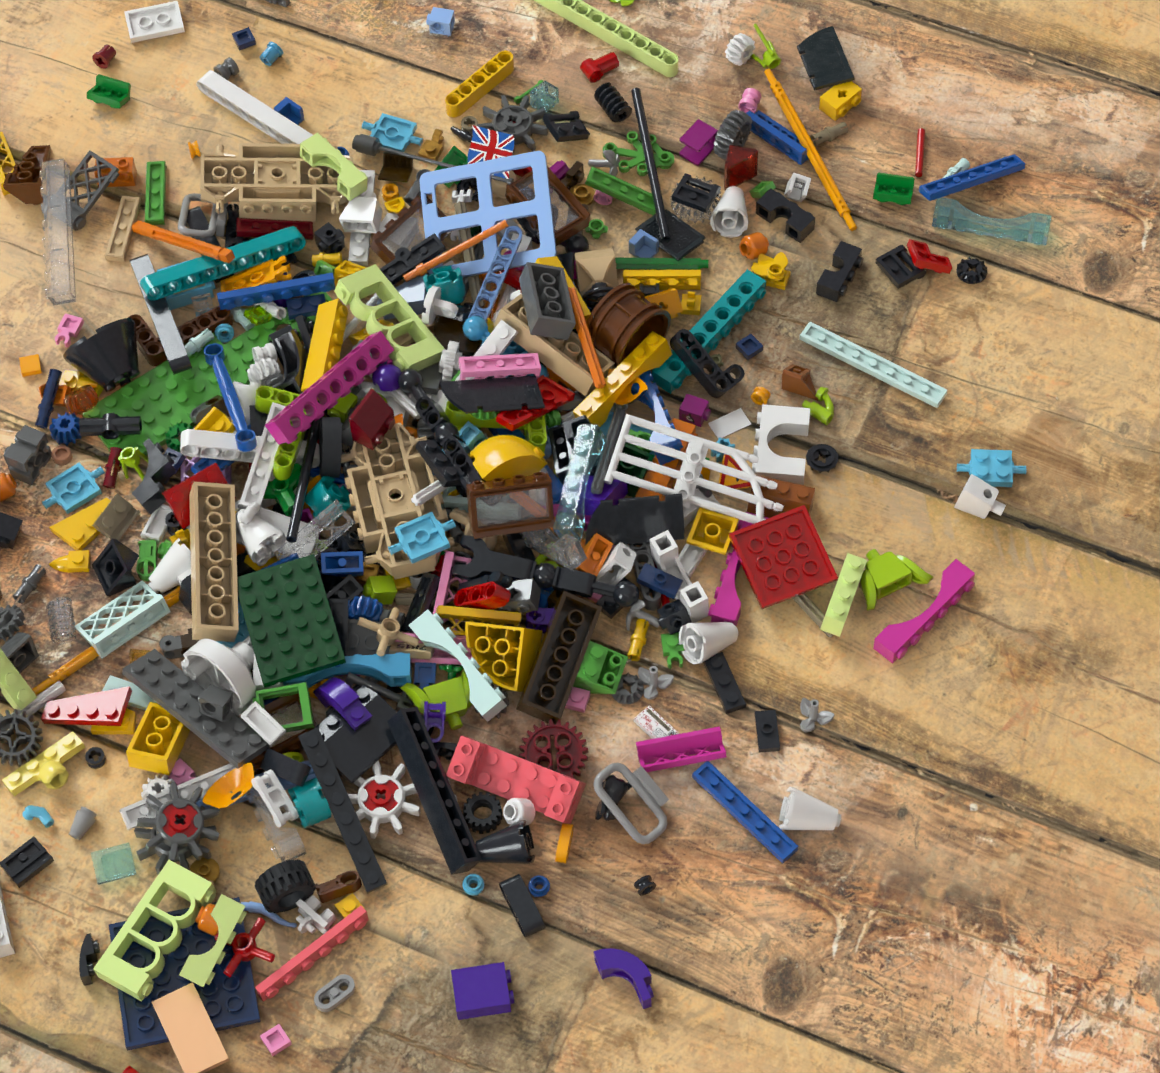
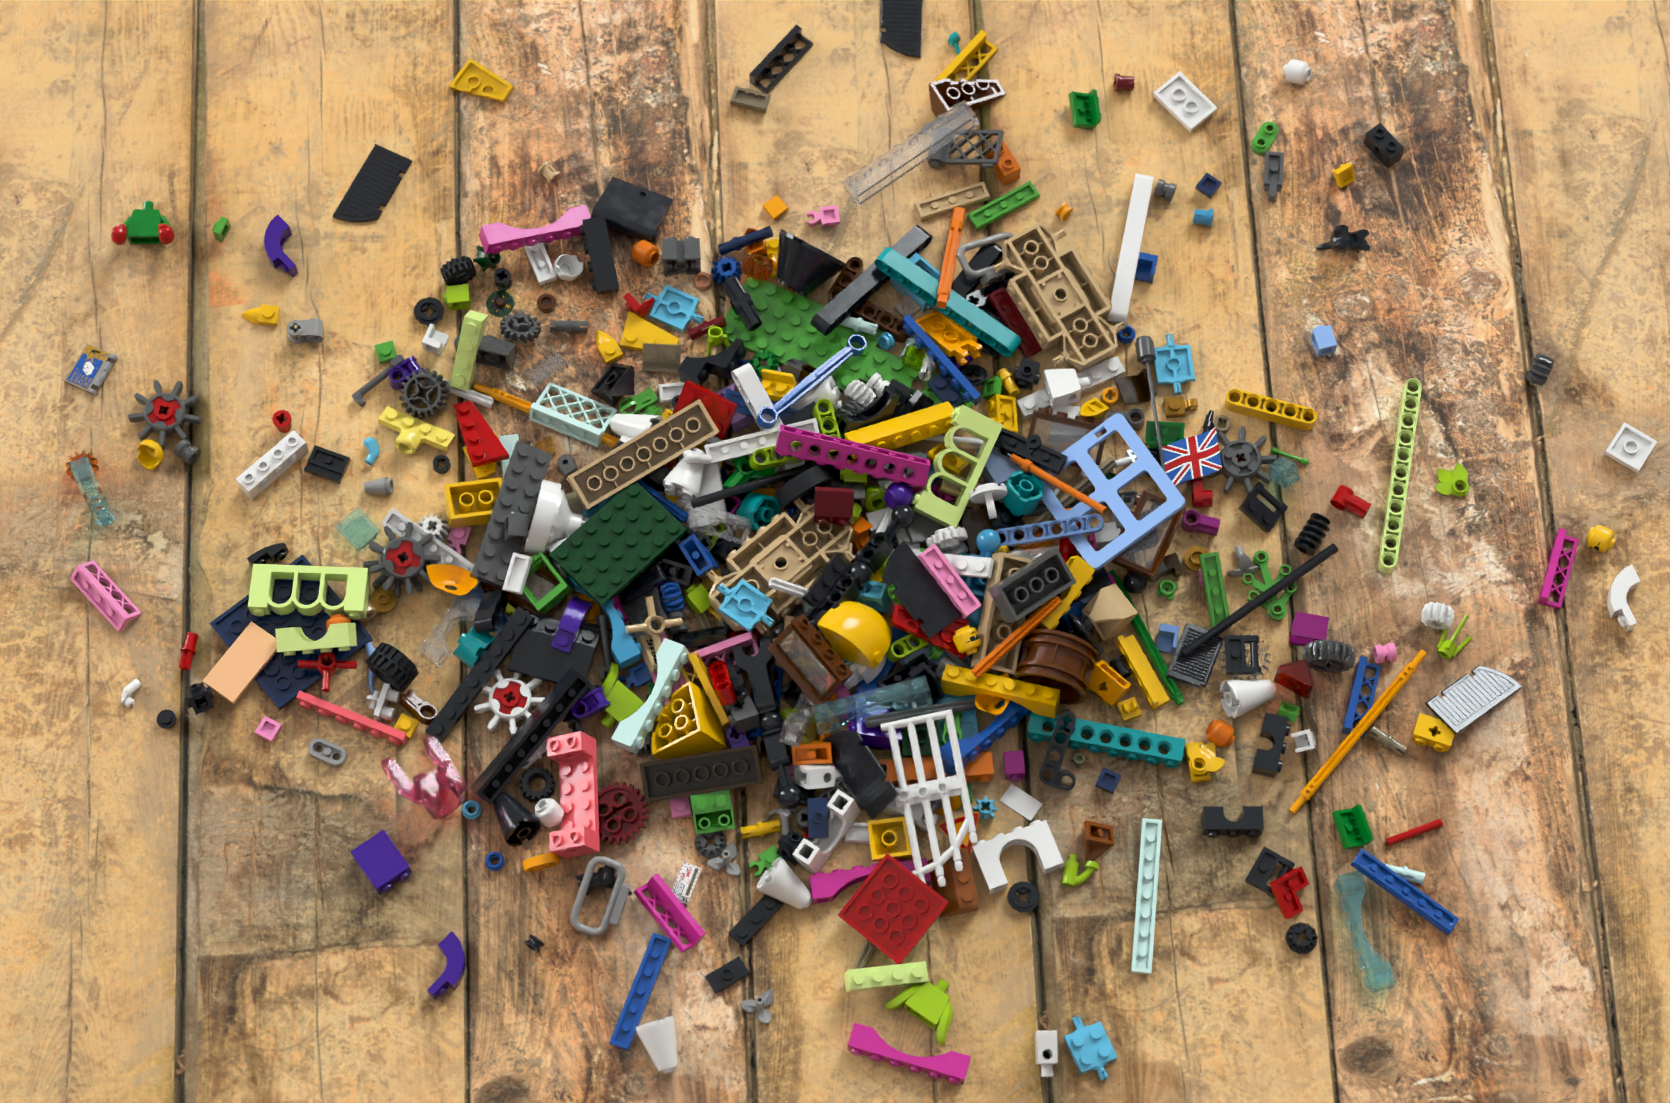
camera: 60 degrees right, 10 degrees up
white plate [251,769,299,827] -> none
yellowish green arch [300,133,368,201] -> none
black beam [499,874,545,938] -> none
dark brown plate [561,161,585,191] -> none
light orange bush [751,386,771,405] -> none
none -> clear pink piece [381,735,467,820]
none -> red plate [623,292,654,318]
none -> yellow head [953,625,982,656]

